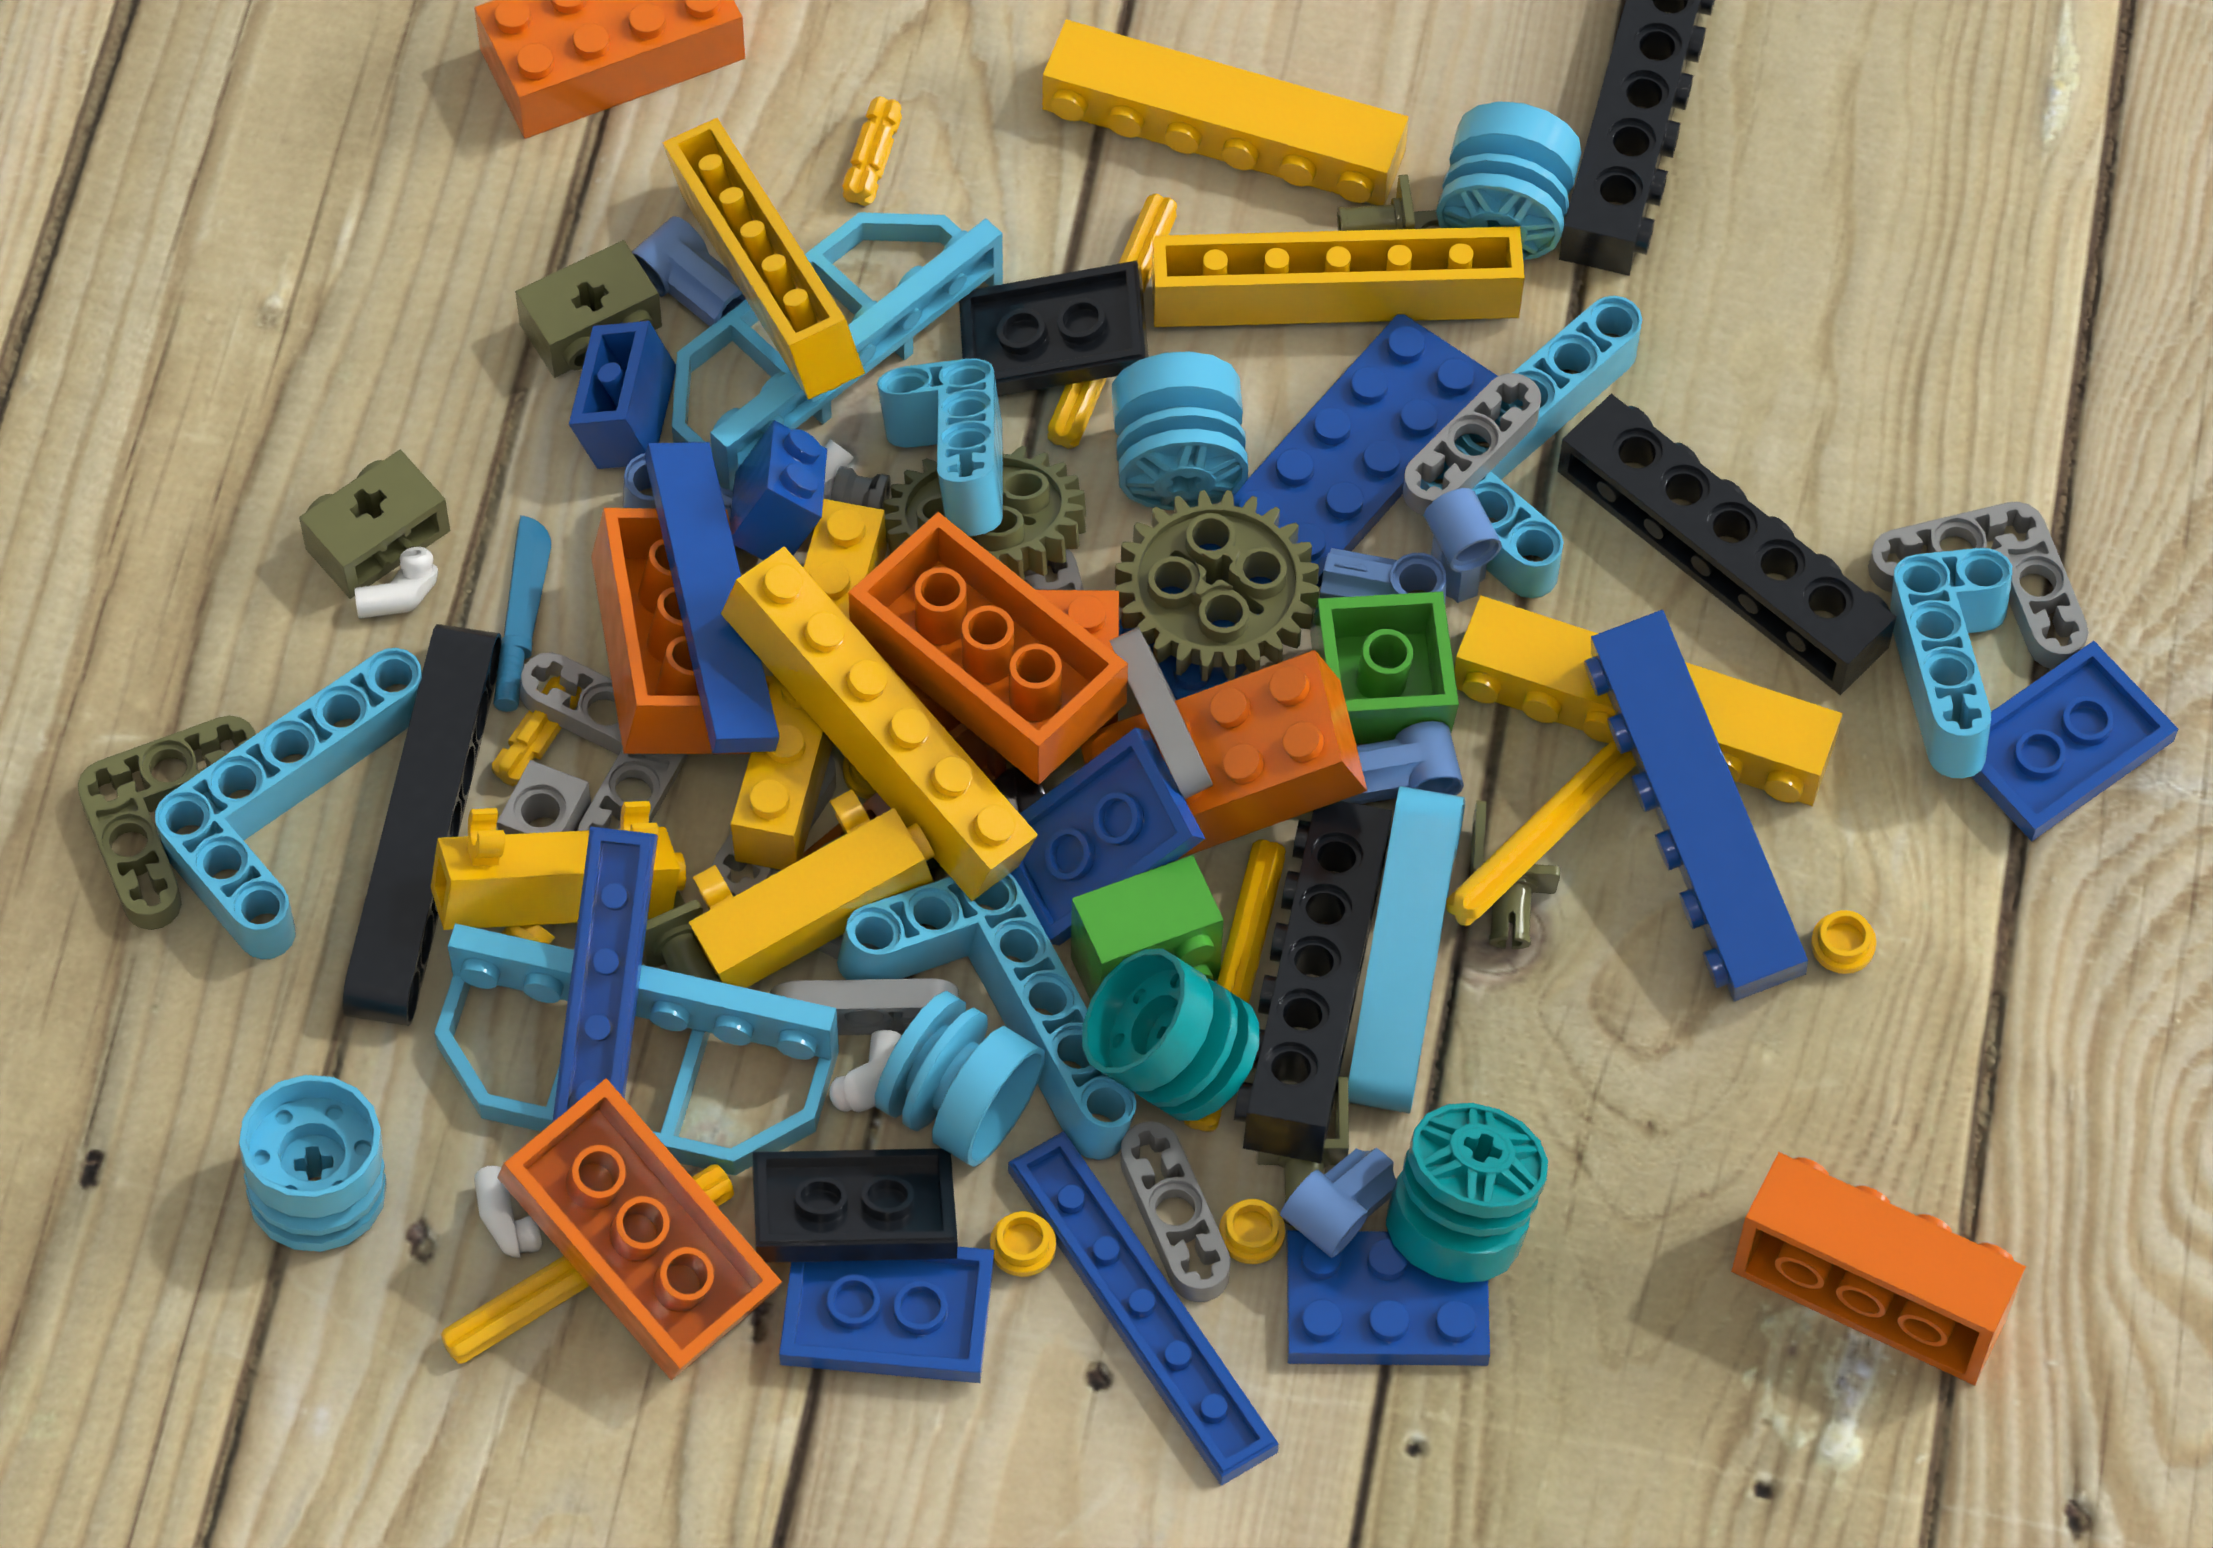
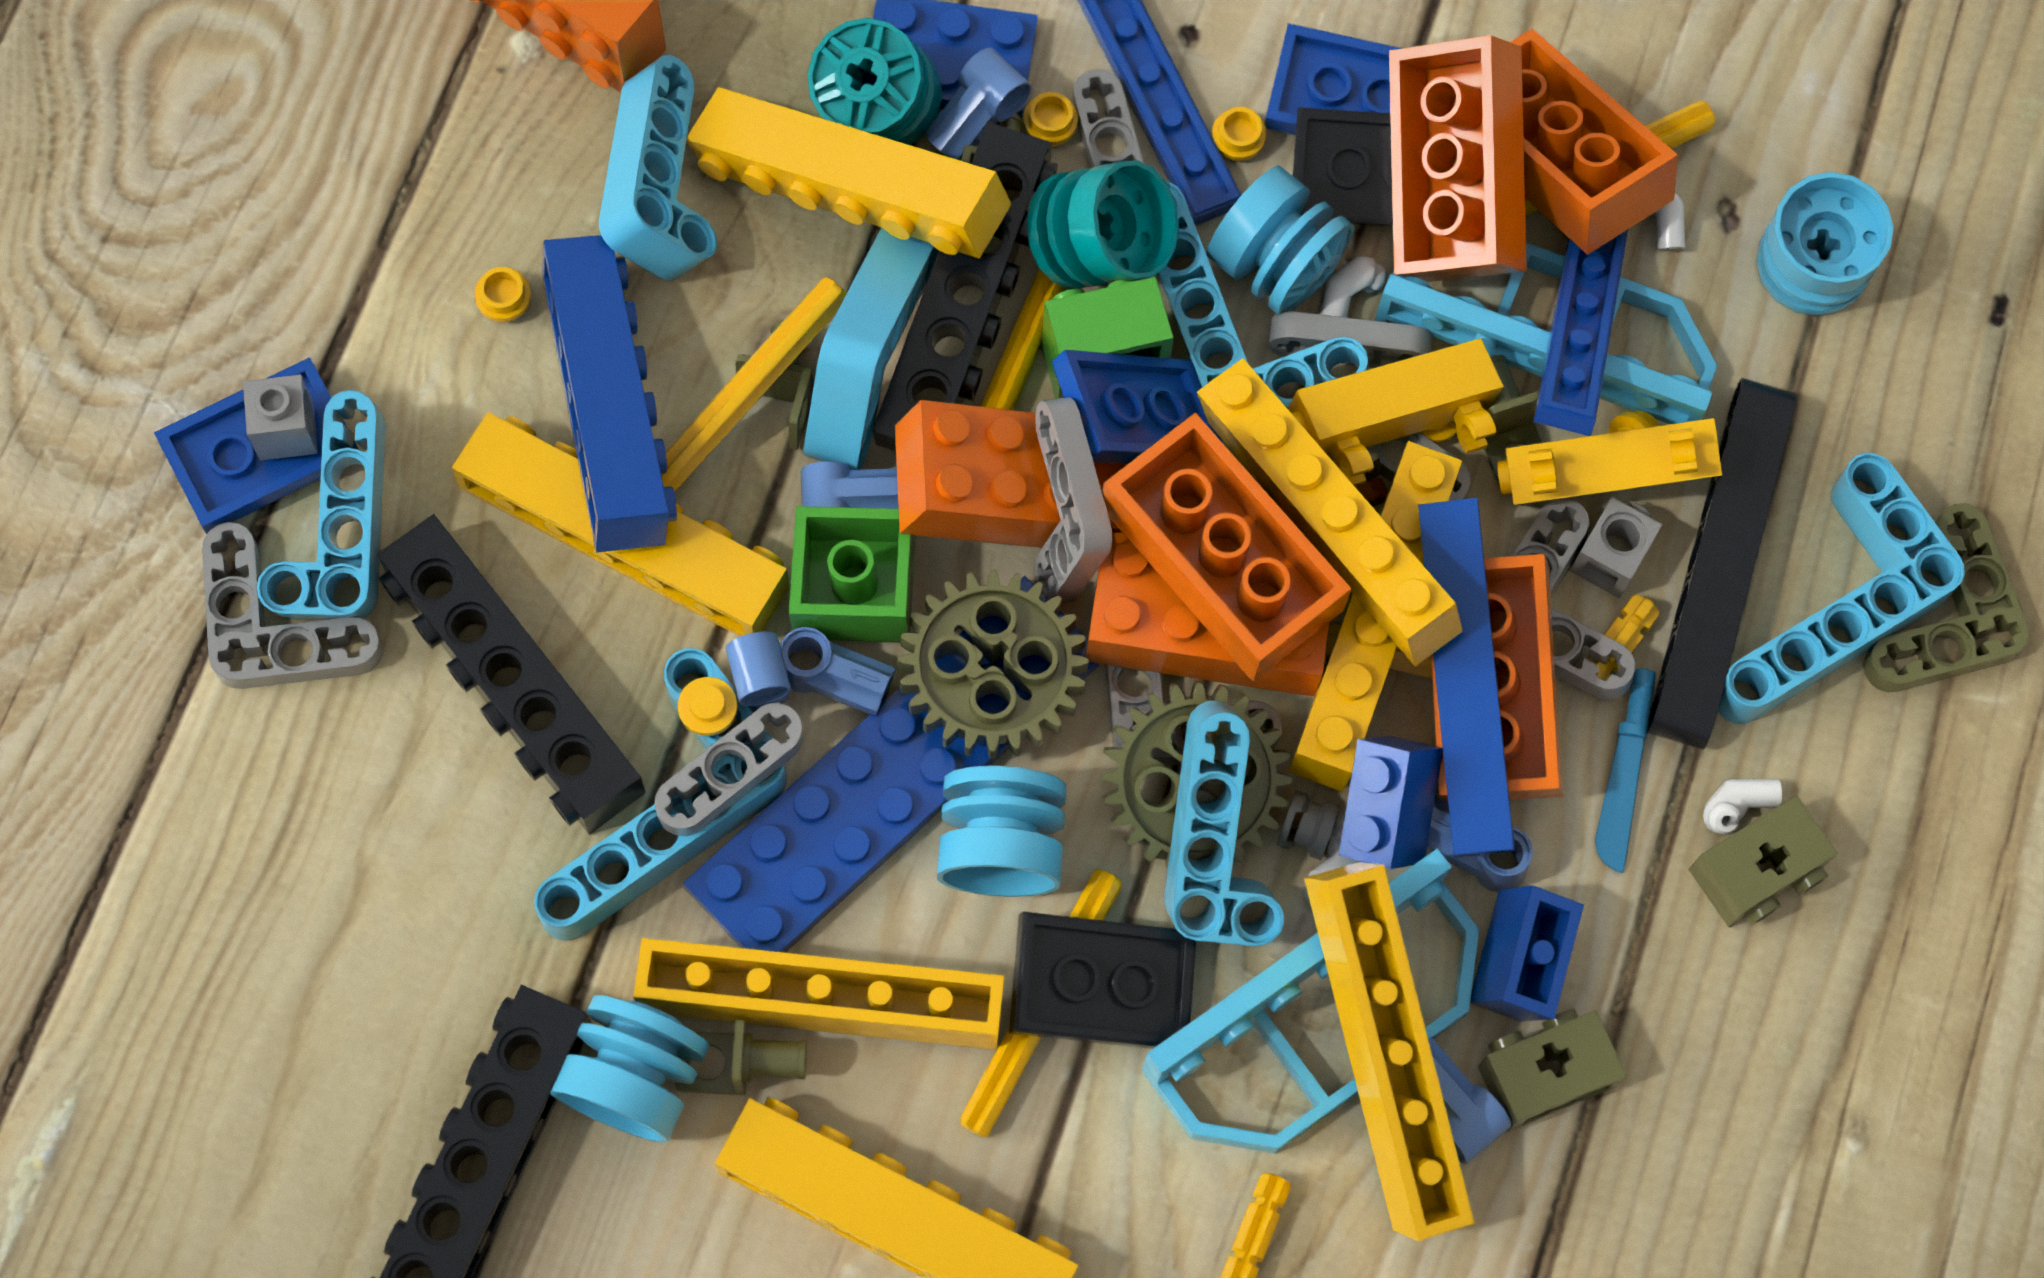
camera: 175 degrees left, 10 degrees up
none -> light grey brick [243,374,318,461]
none -> medium azure beam [599,55,717,281]
none -> yellow plate [678,677,738,736]
none -> yellow brick [686,87,1012,259]
none -> orange brick [1389,35,1527,282]

